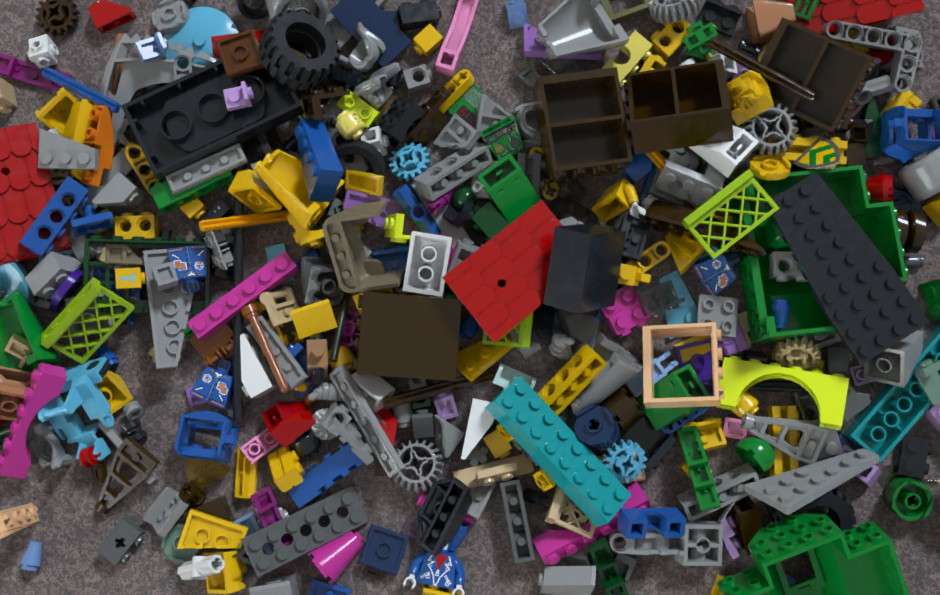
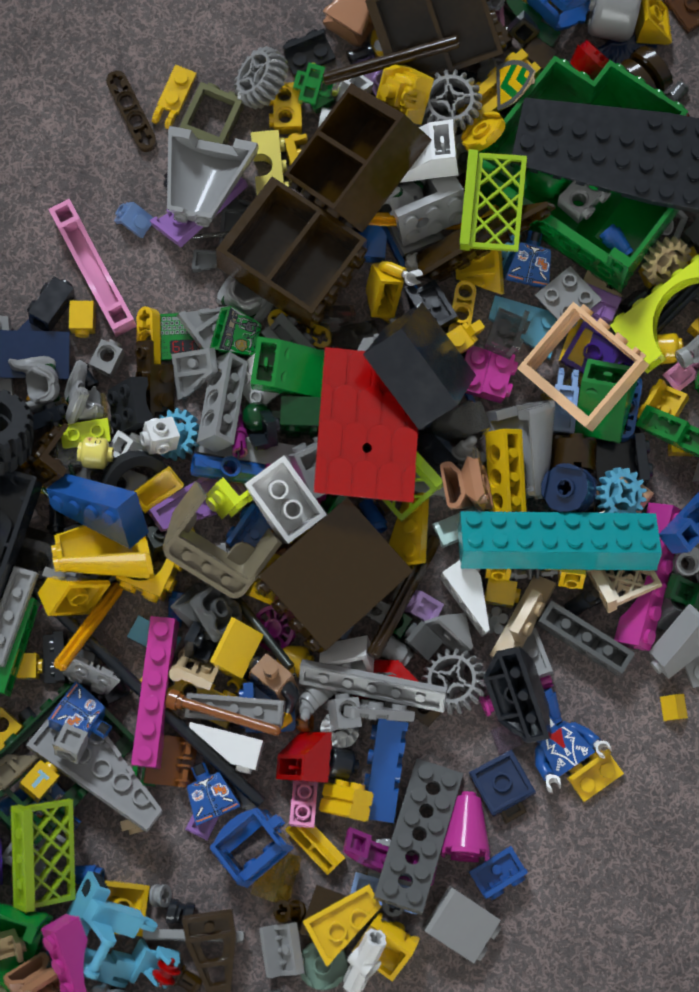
camera: 45 degrees left, 5 degrees down
none -> white brick [140,417,180,455]
none -> black bracket [184,621,216,663]
none -> nougat piece [440,456,494,512]

